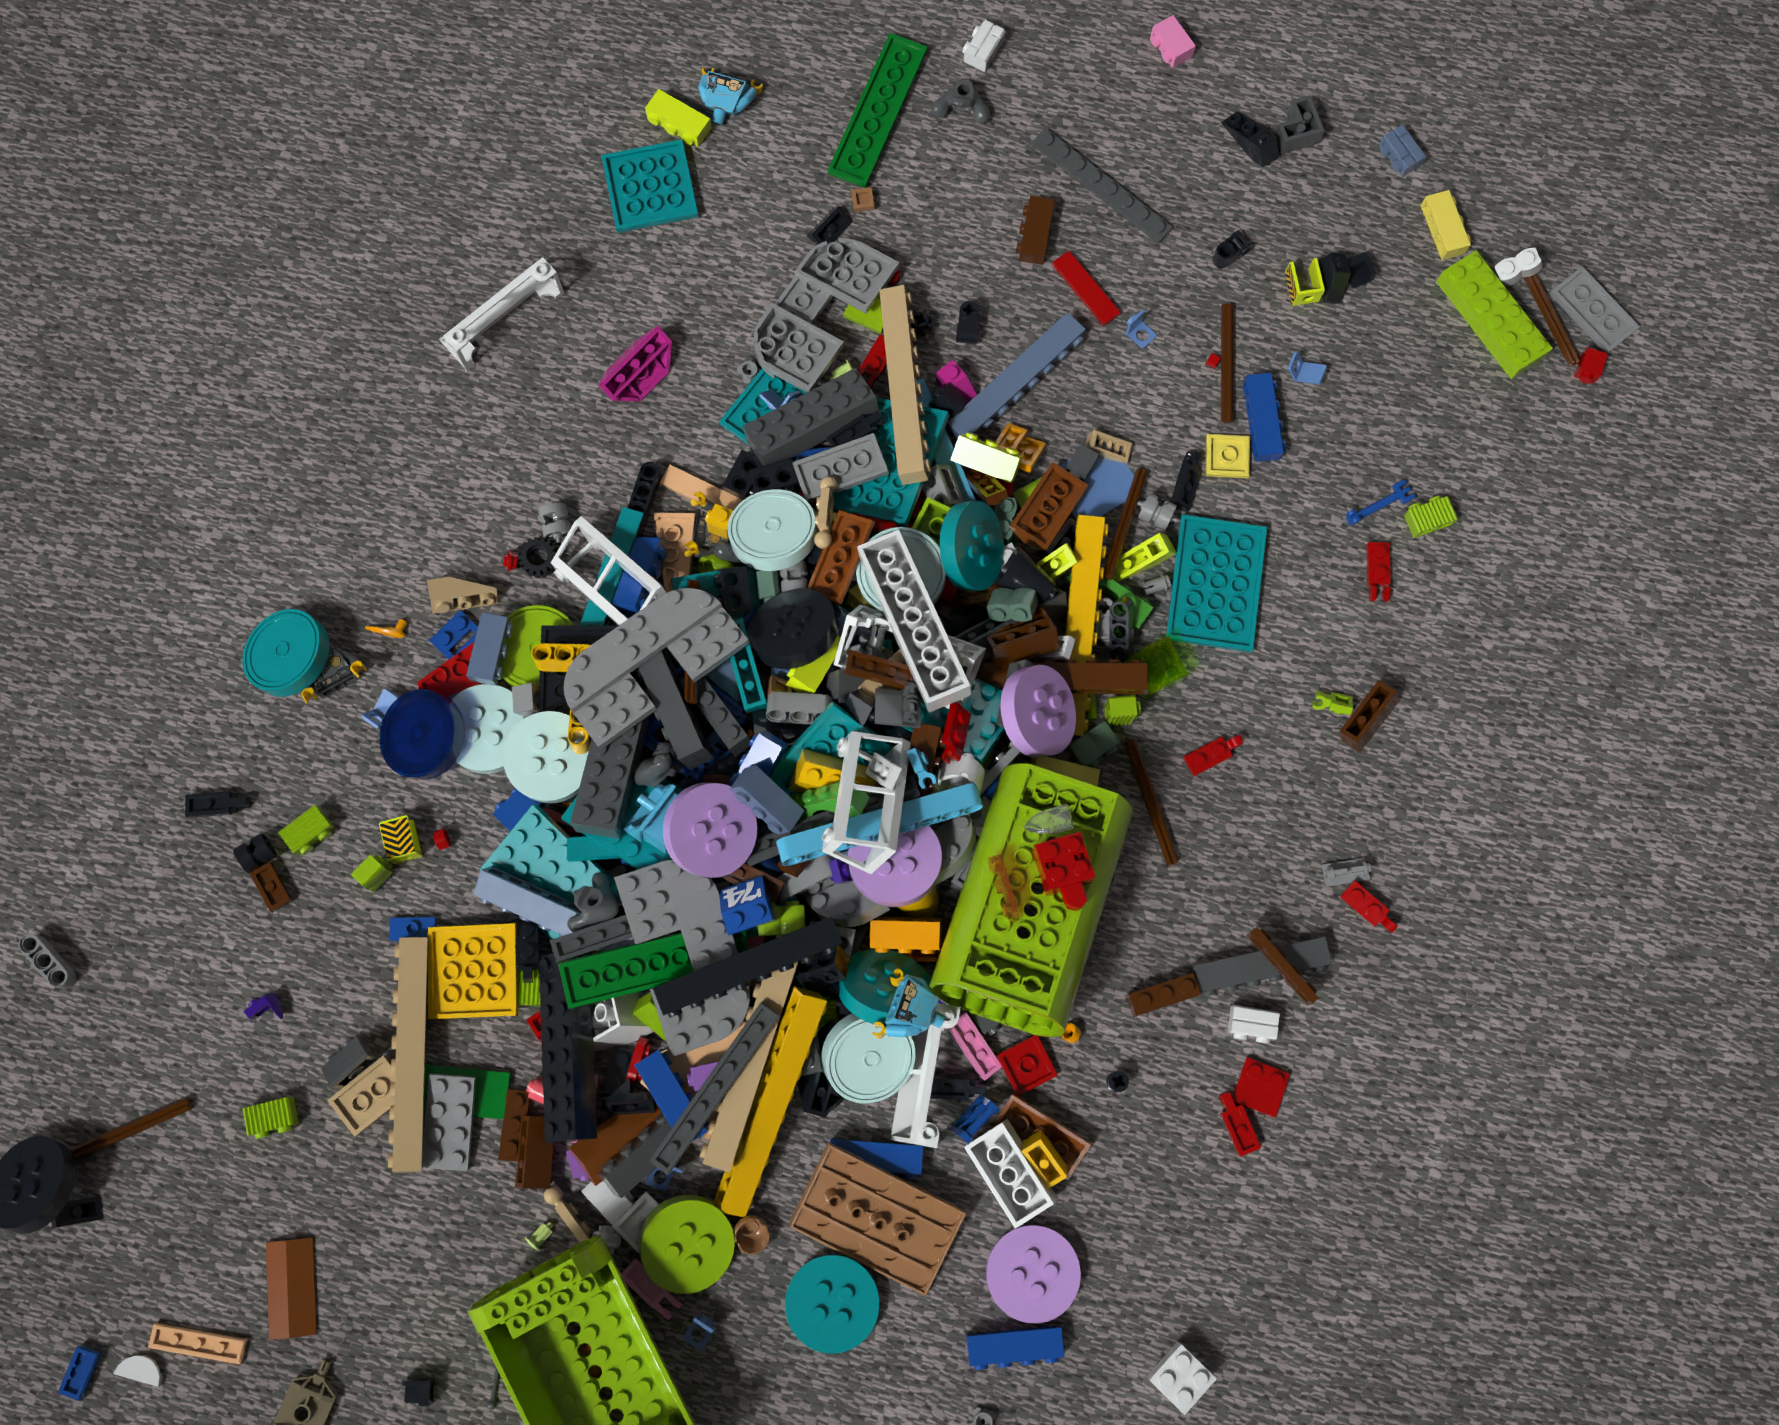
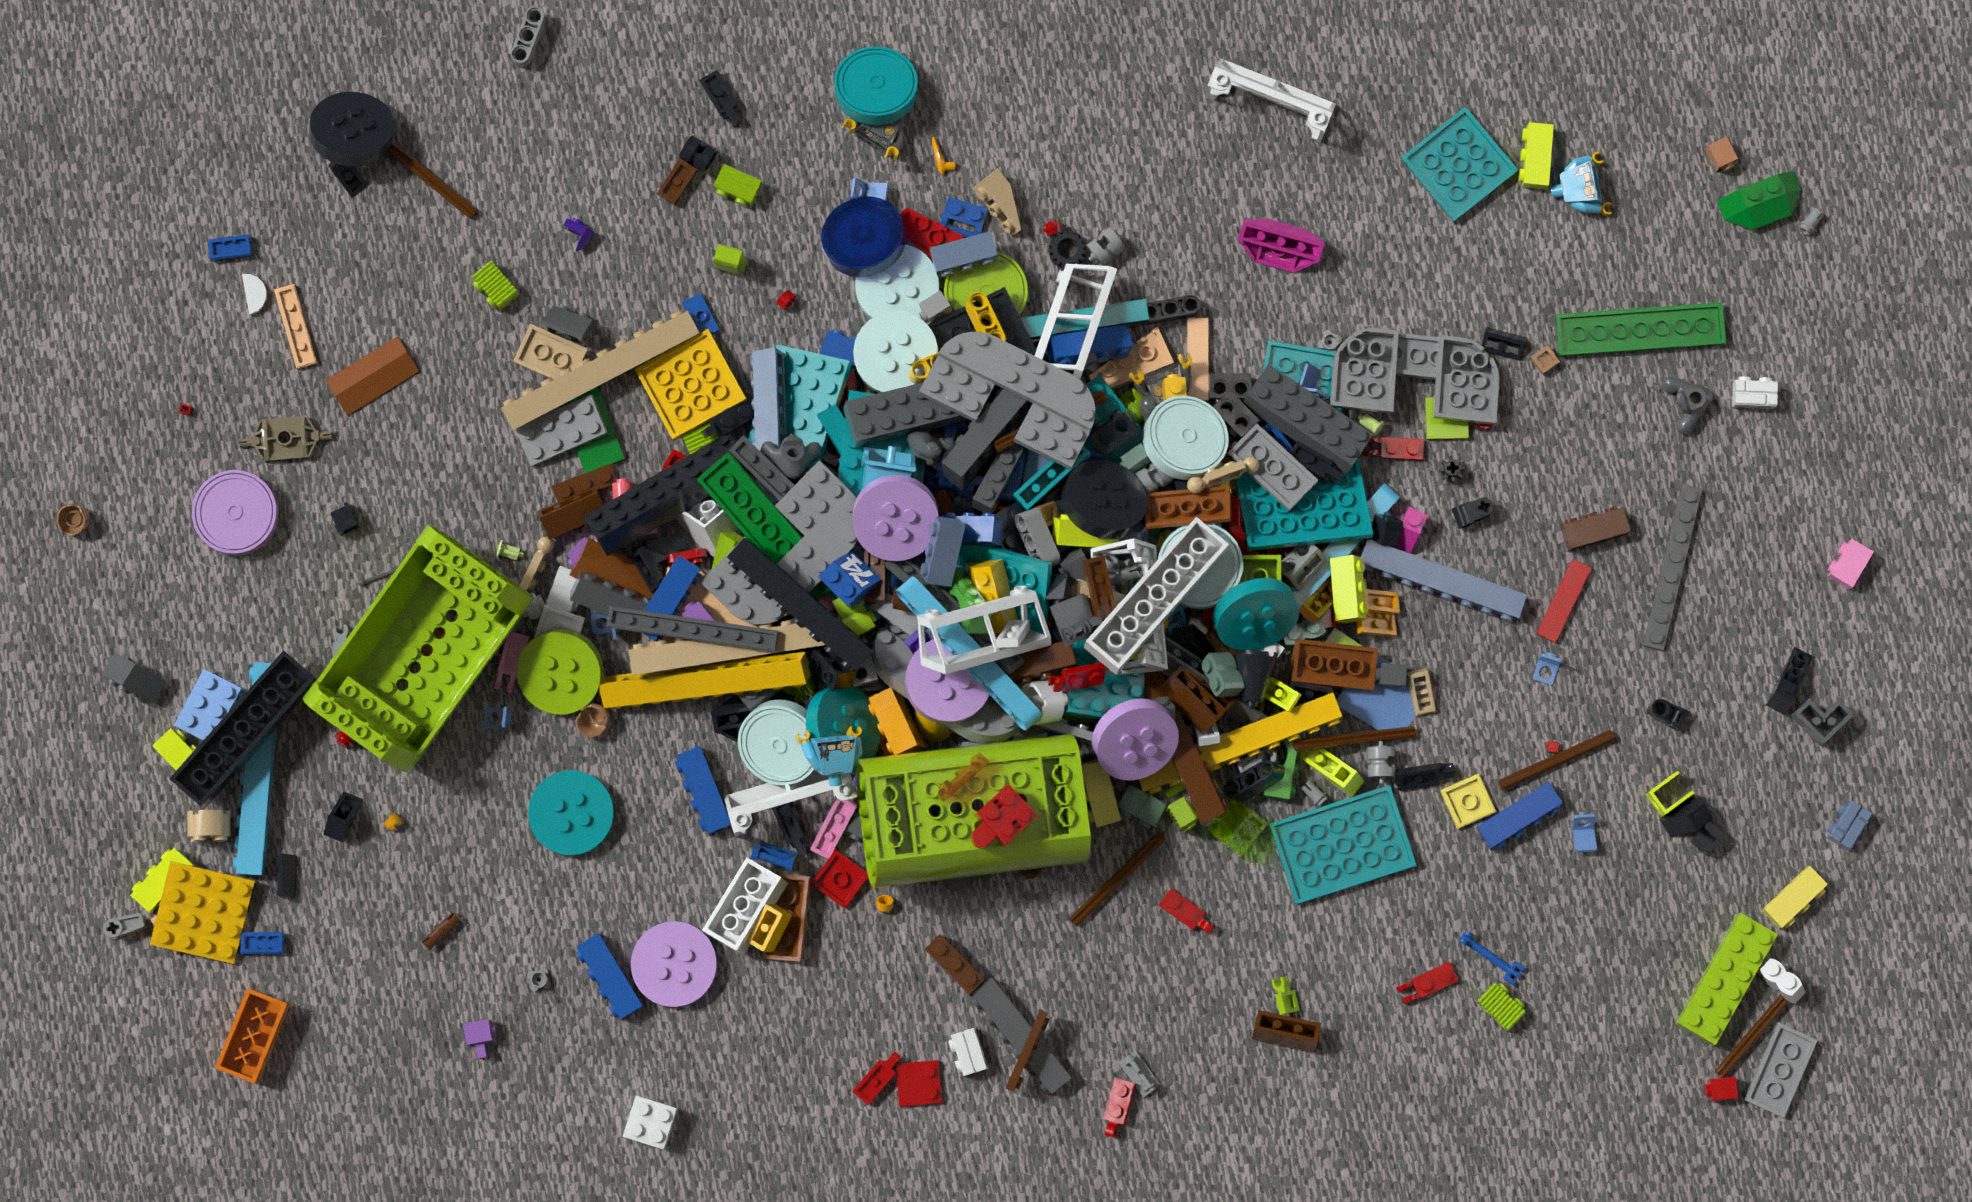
camera: 60 degrees right, 5 degrees up
piece [379,815,422,864] -> none
medium nougat piece [789,1142,966,1296] -> none
tan brick [879,285,931,485] -> none
medium azure plate [907,748,938,790] -> none
clear plate [1024,804,1074,835] -> none
black bush [1106,1071,1129,1093] -> none

